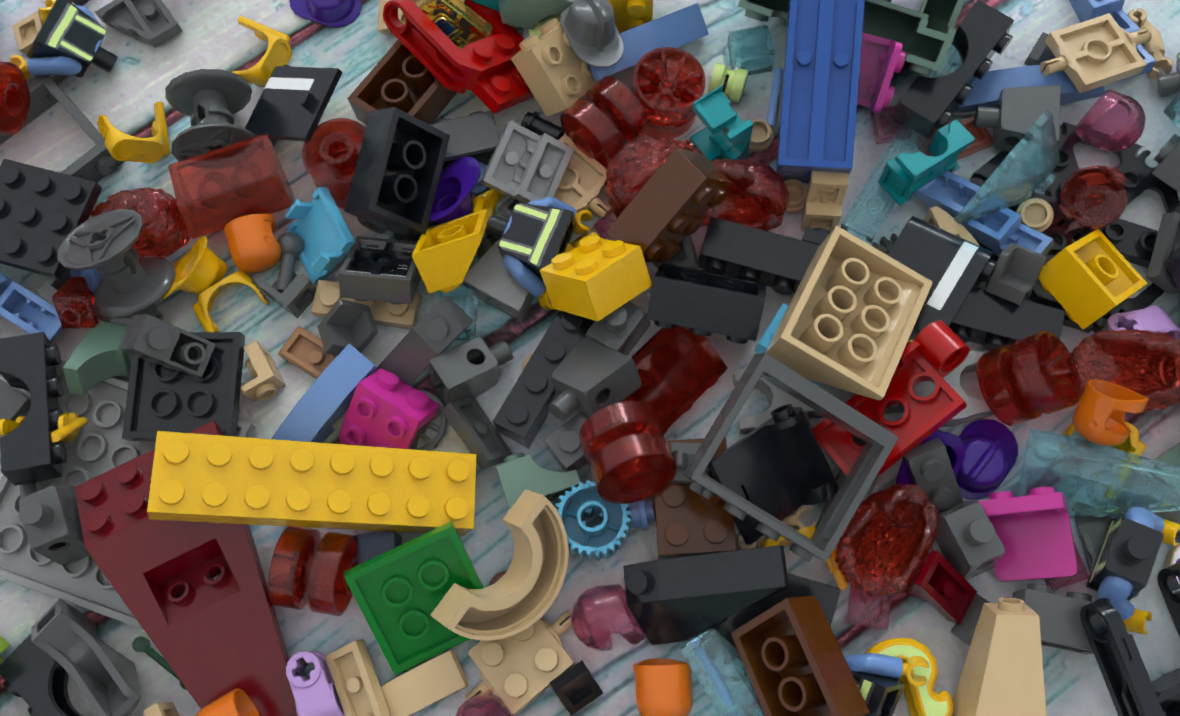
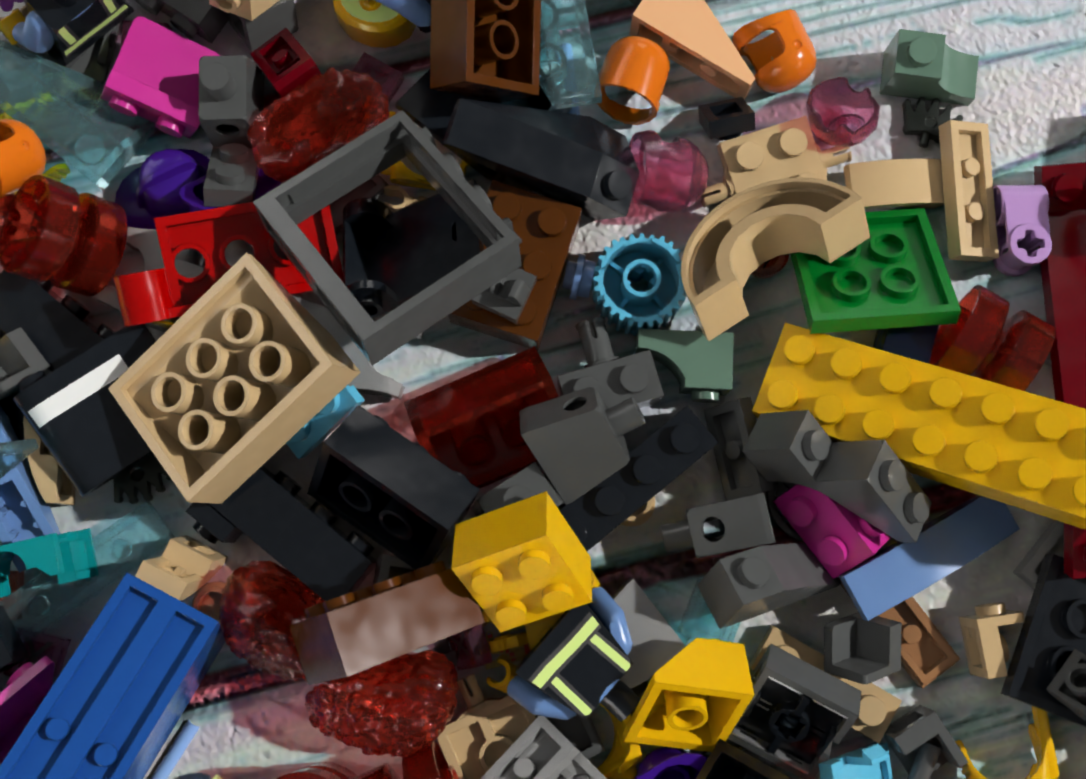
camera: 165 degrees left, 10 degrees up
clear red wheel [579,401,677,504] -> none
teal piece [689,85,753,175] -> none
tan plate [748,118,774,152] -> none
none -> dark grey arch [742,410,932,543]

